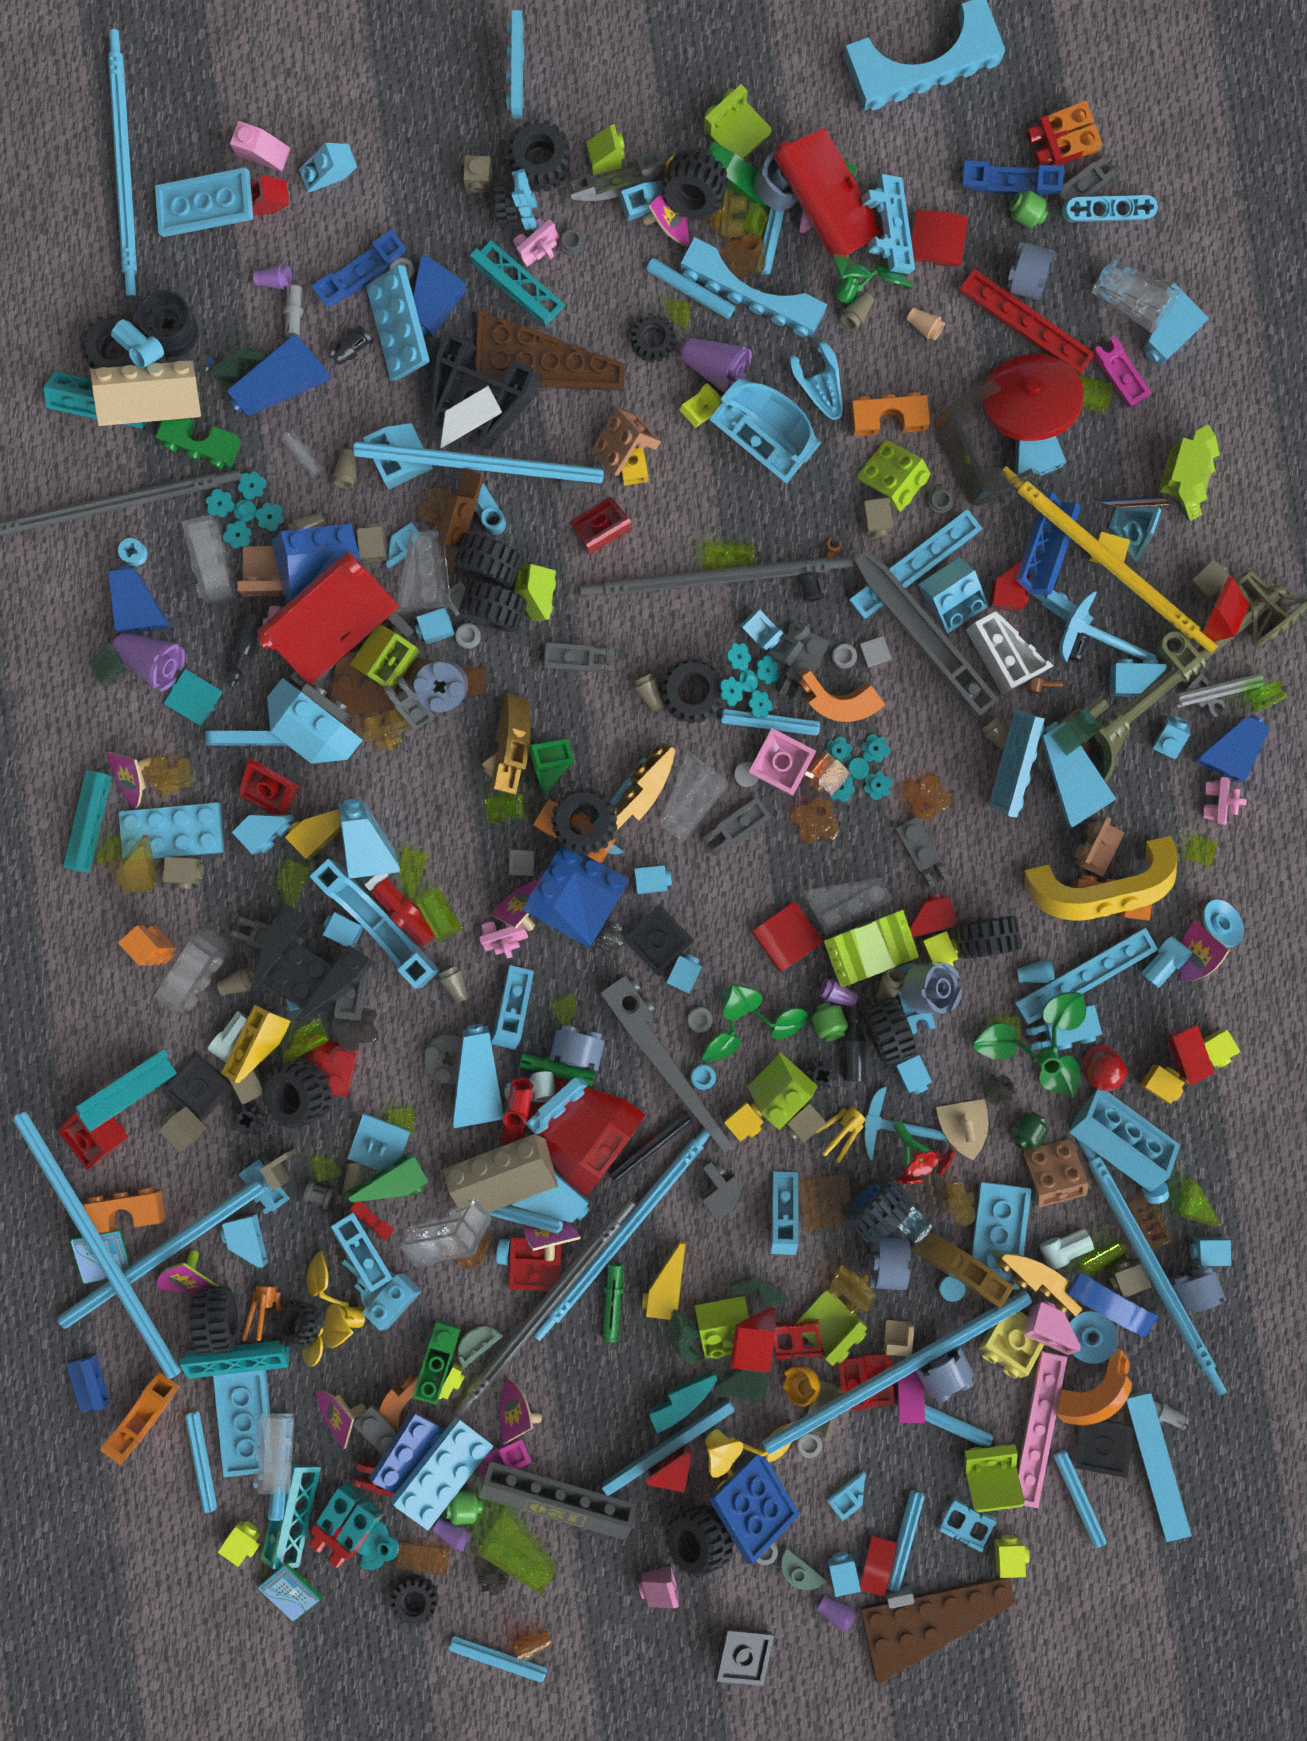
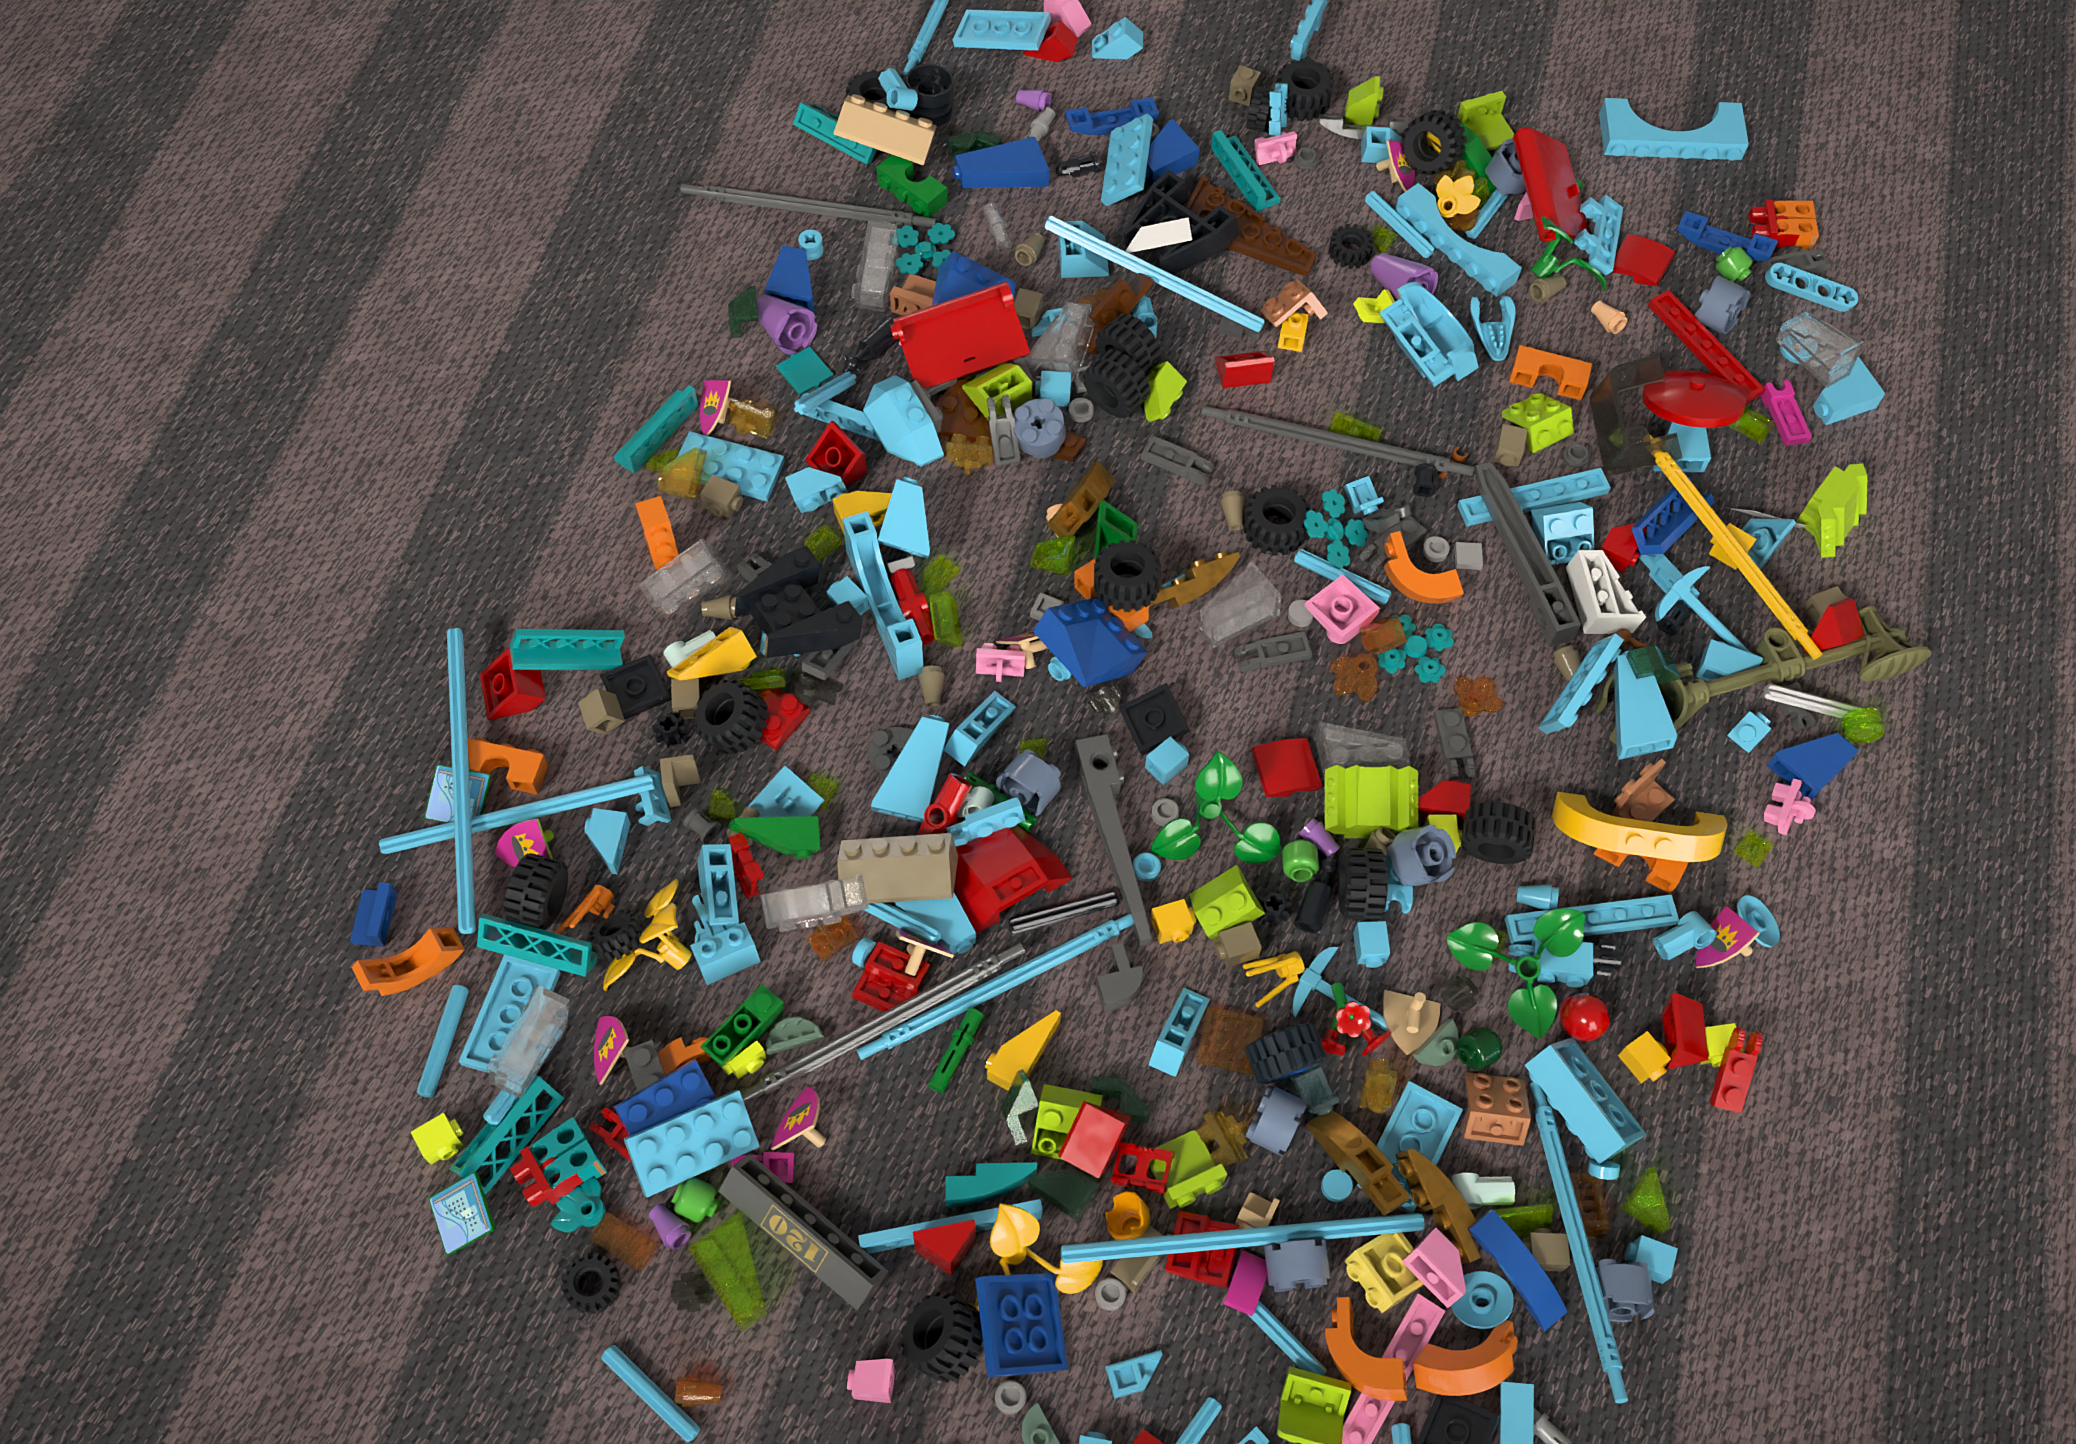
camera: 20 degrees right, 25 degrees down
medium azure brick [635,865,672,894] -> none
none -> medium azure axle [794,371,857,415]
none -> orange arch [1325,1297,1407,1401]
none -> sand green plate [1412,1019,1459,1066]
none -> yellow plate [1436,175,1481,218]
none -> black gear [1593,939,1622,976]
none -> hinge [1710,1027,1763,1113]

